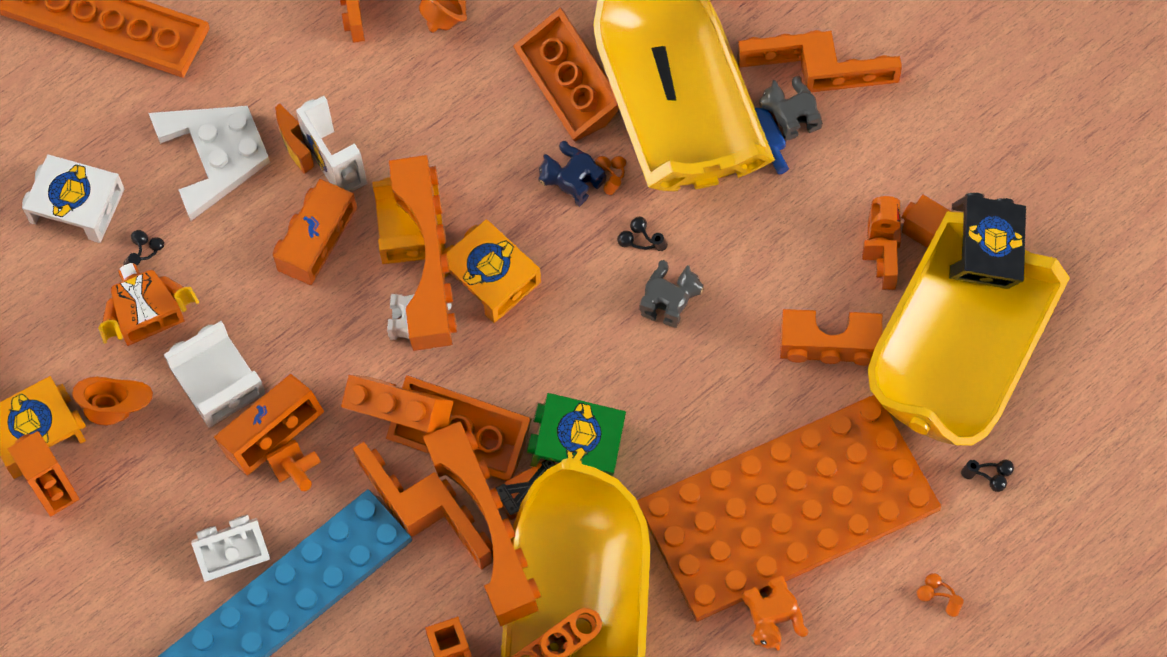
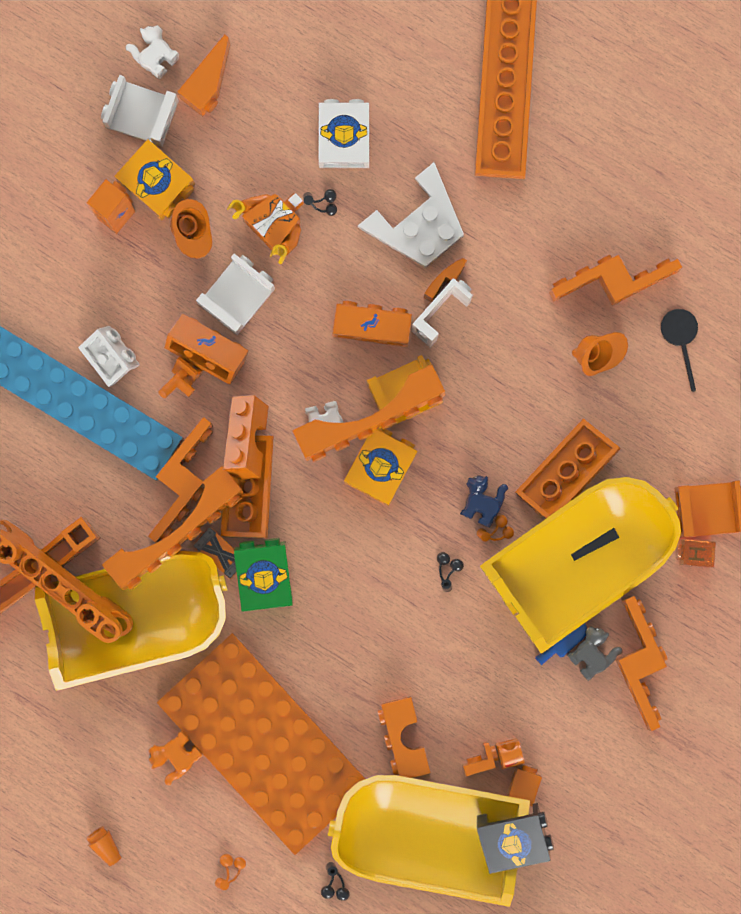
camera: 70 degrees right, 20 degrees up
dark grey animal [639,260,704,328] -> none

